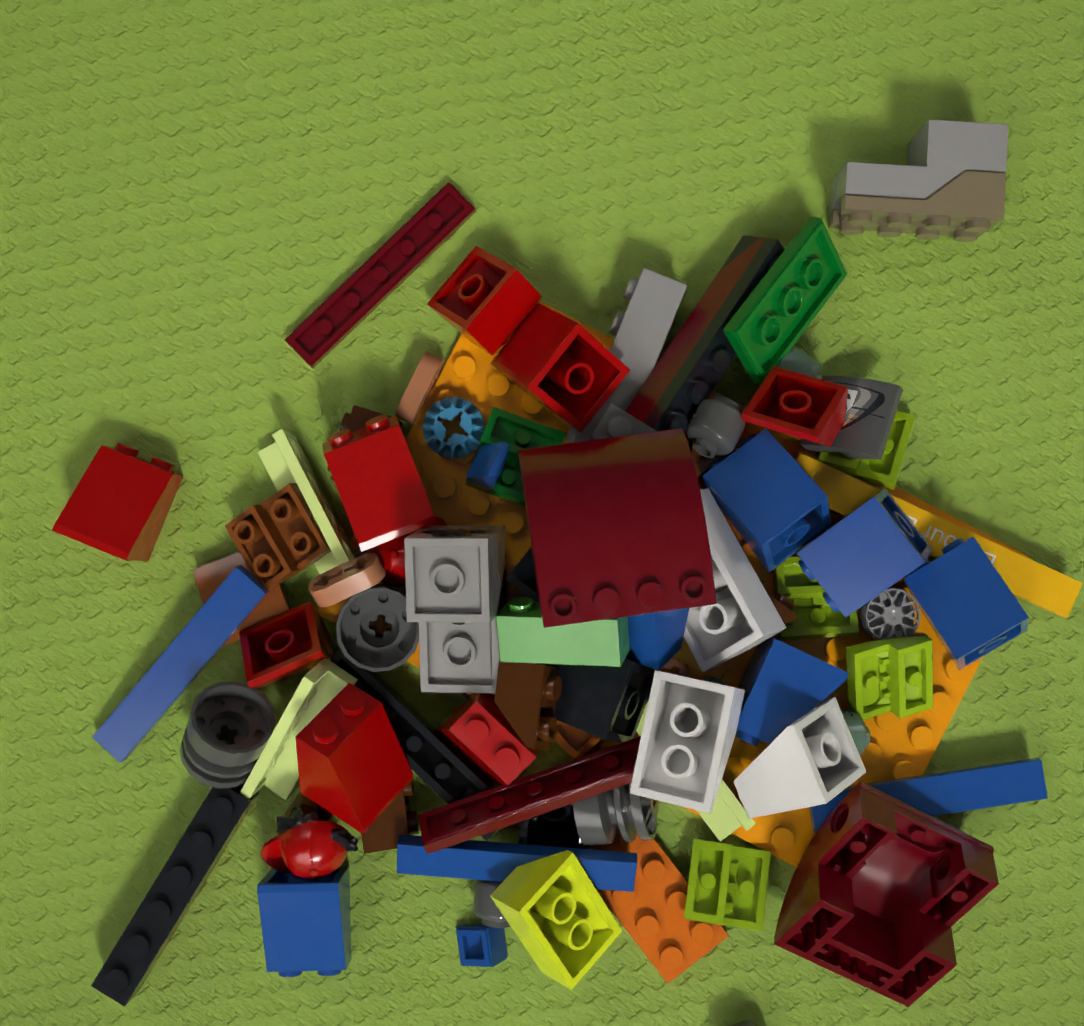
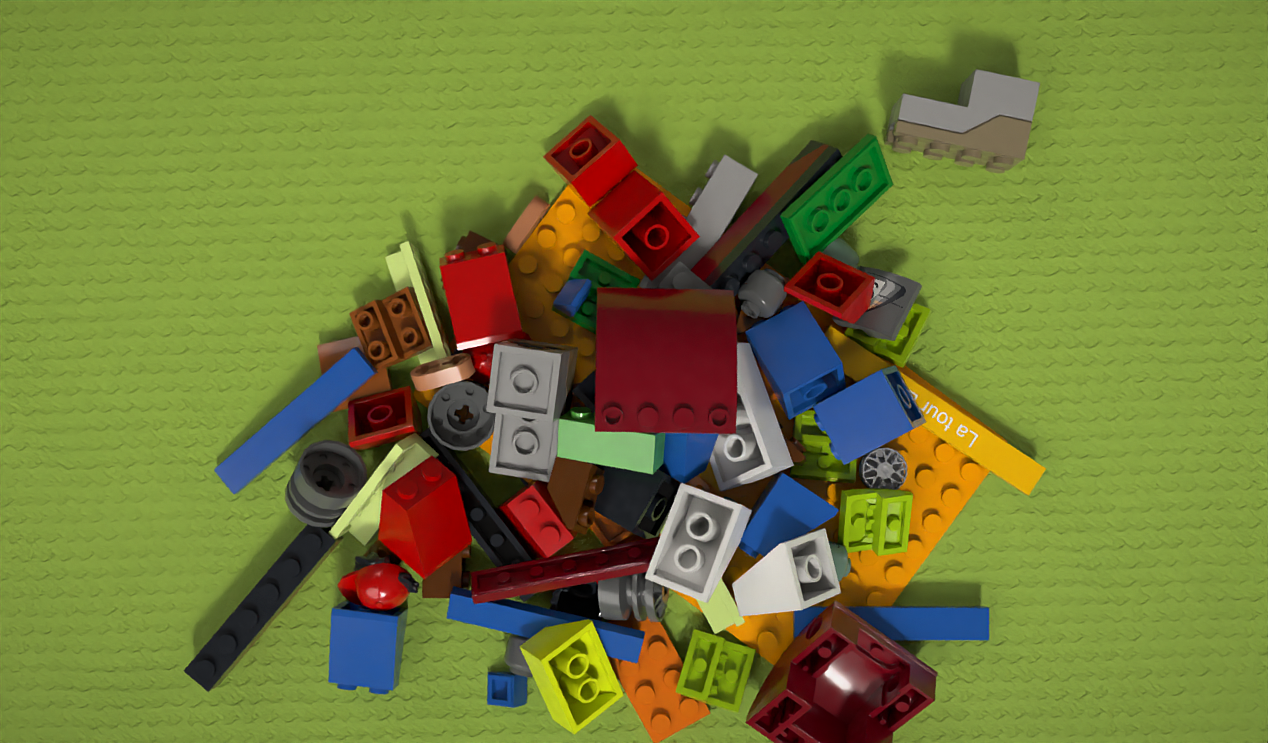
camera: 10 degrees right, 0 degrees up
red slope [52,442,183,561] -> none
dark red tile [285,182,476,369] -> none
dark azure gear [422,396,485,459] -> none
blue slope [904,537,1029,670] -> none

